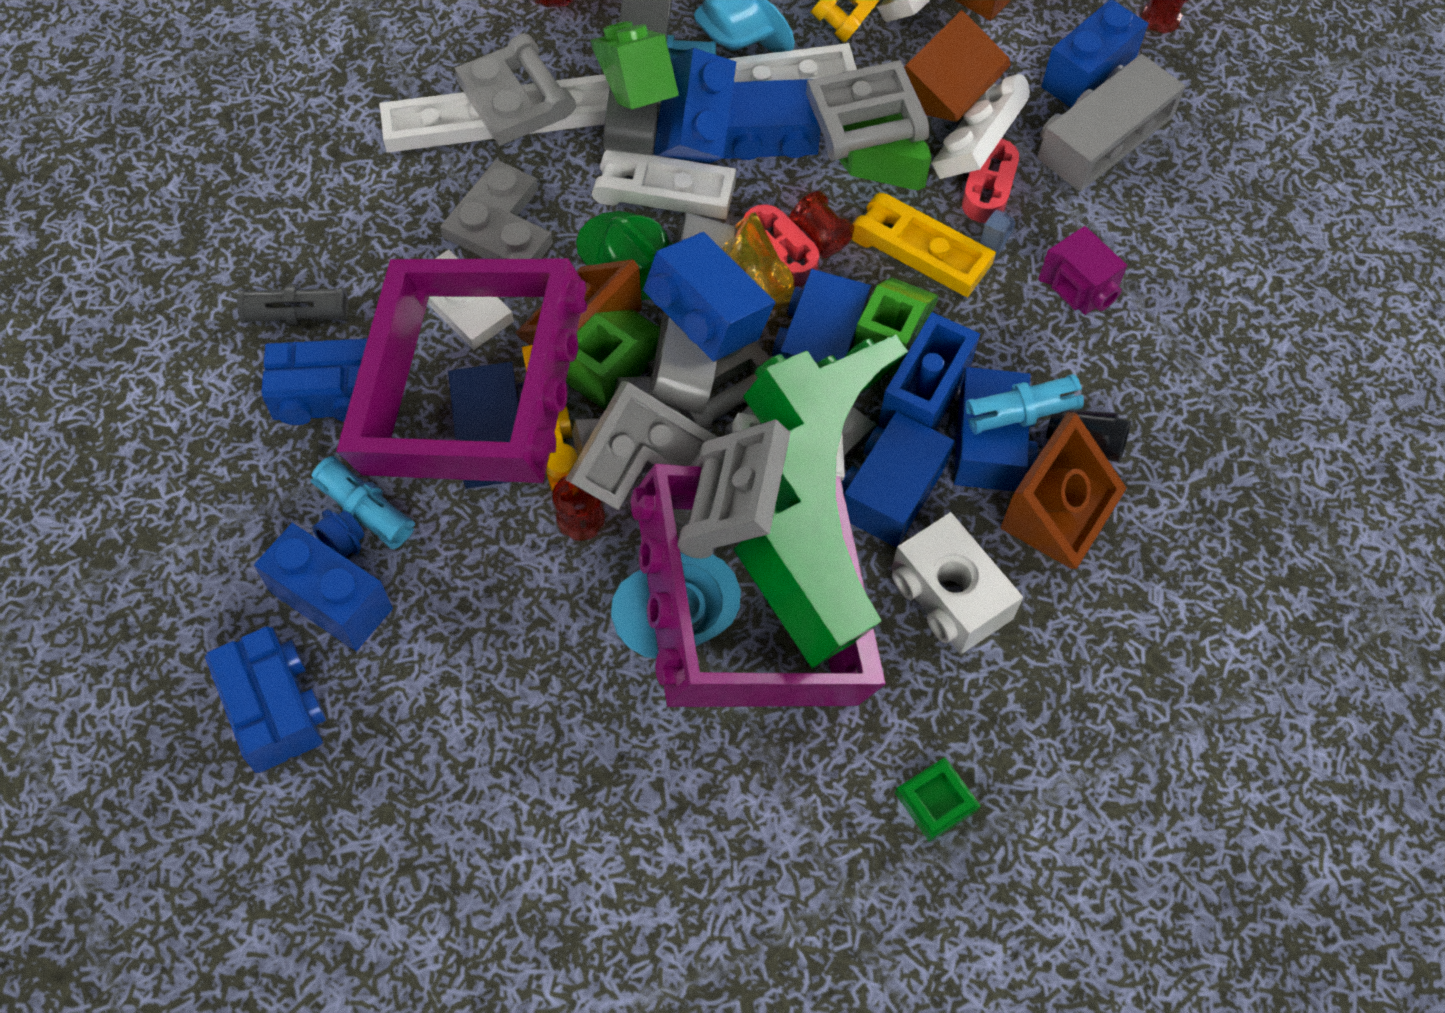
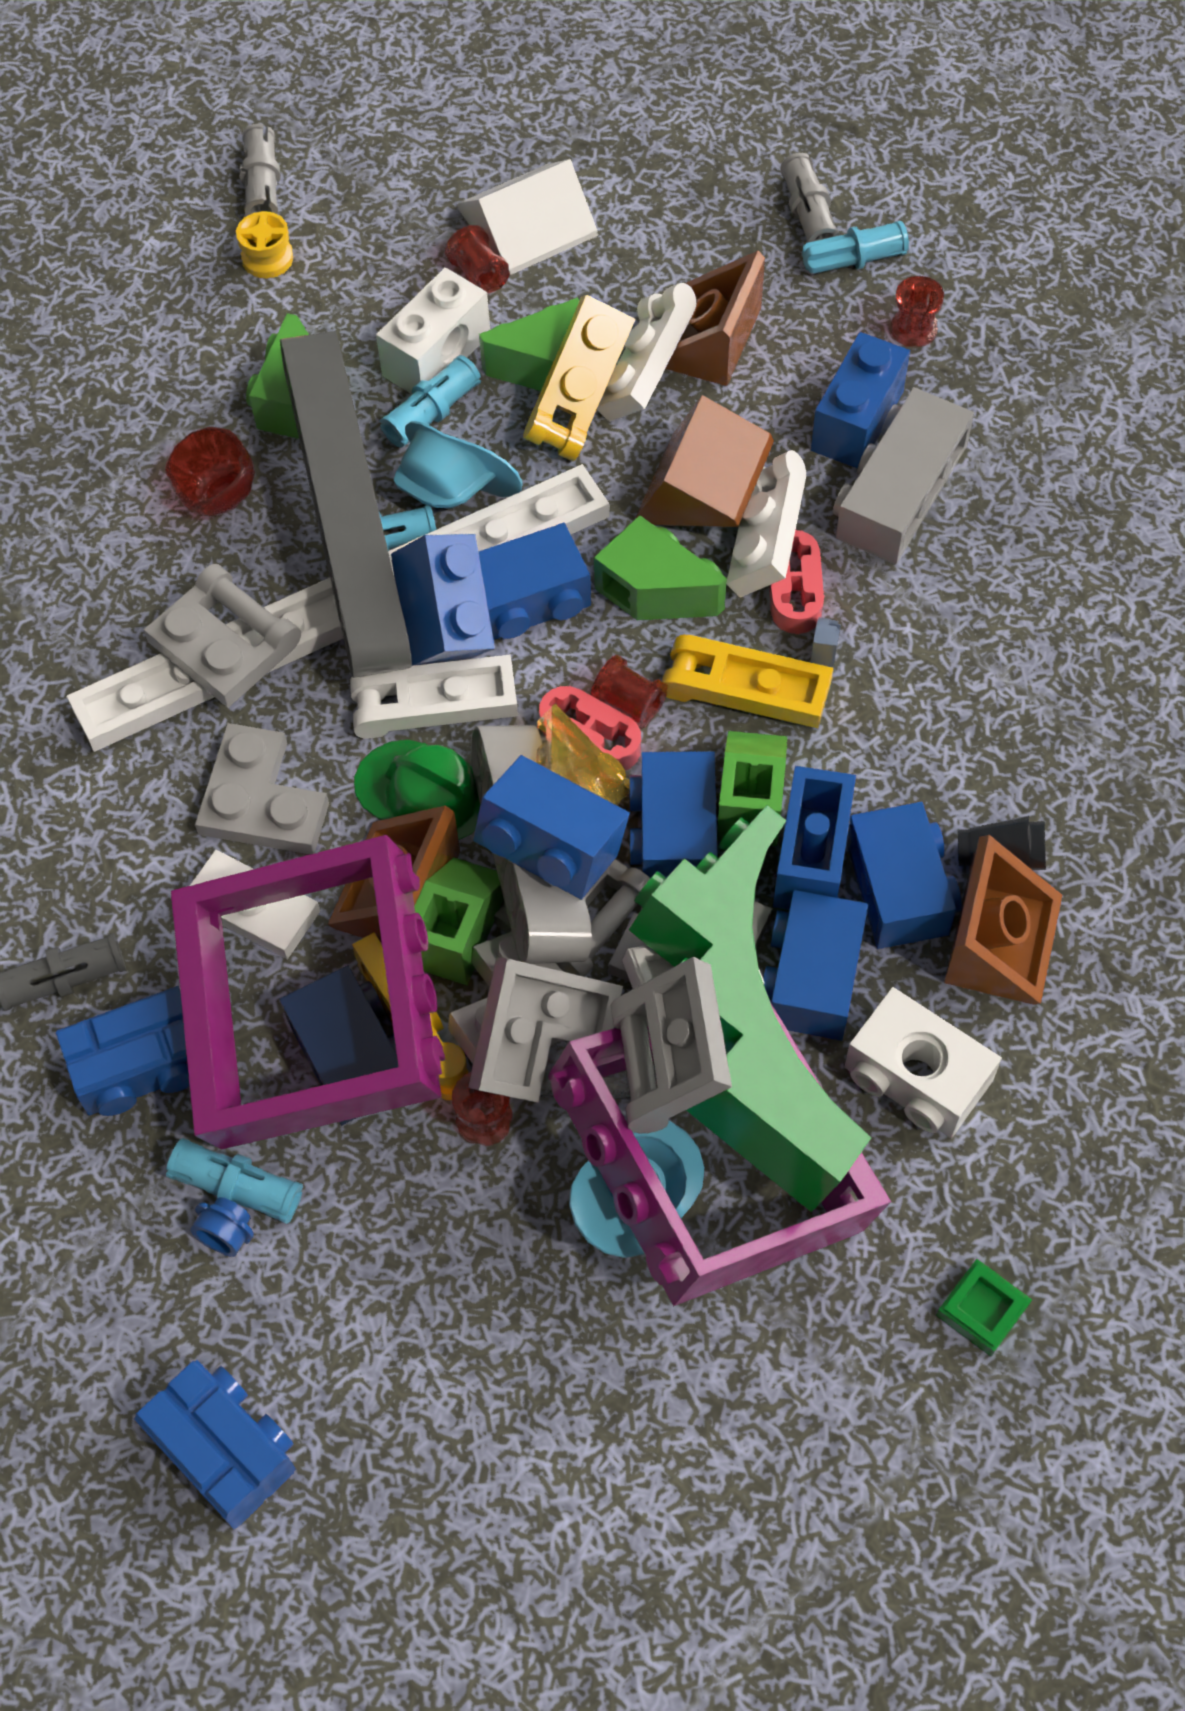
camera: 15 degrees left, 0 degrees up
blue brick [253,522,393,652] -> none
bright green slope [590,21,679,110] -> none
light grey plate [806,60,929,161] -> none
medium azure pin [965,374,1084,435] -> none
magenta window [1038,226,1128,315] -> none

